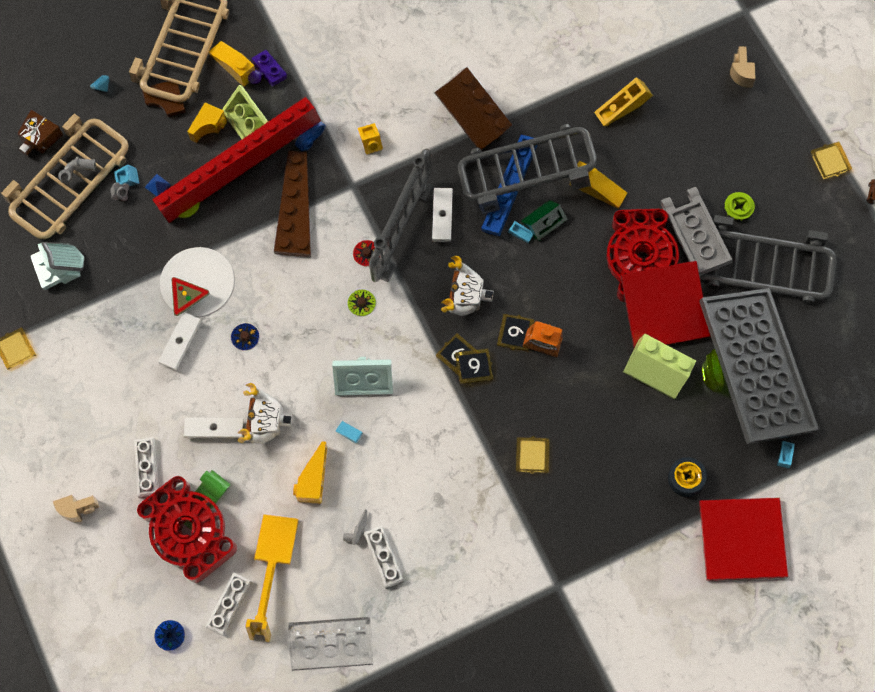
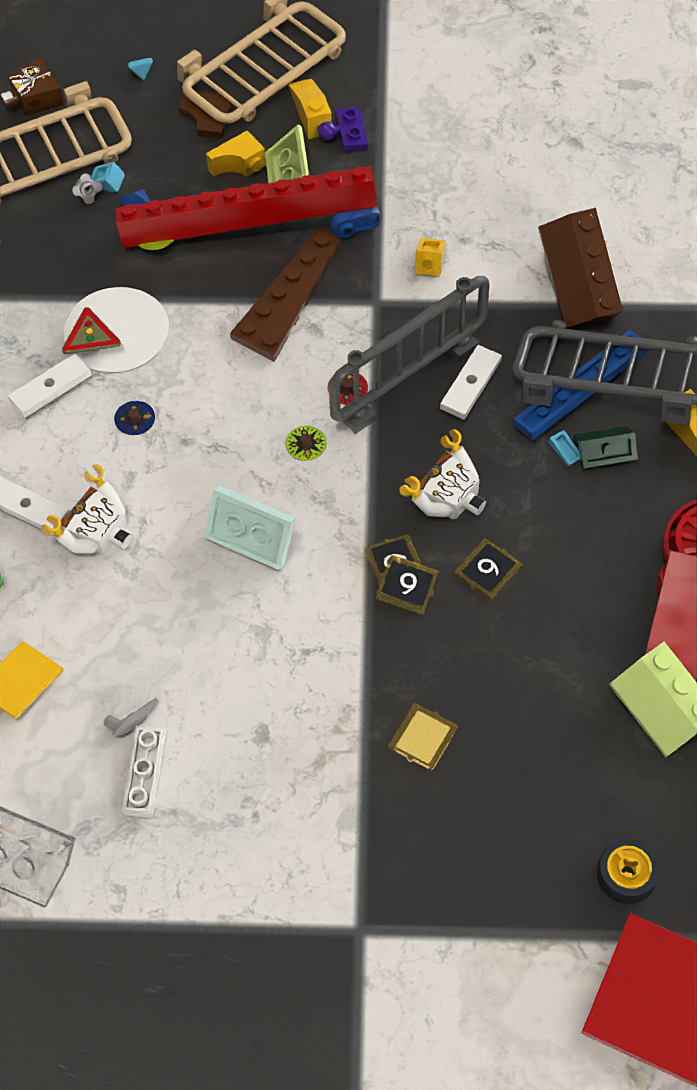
camera: 25 degrees right, 10 degrees down
light grey piece [58,157,96,183] -> none
yellow slope [293,441,328,504] -> none
medium azure piece [336,421,363,444] -> none
orange torso [522,322,563,357] -> none

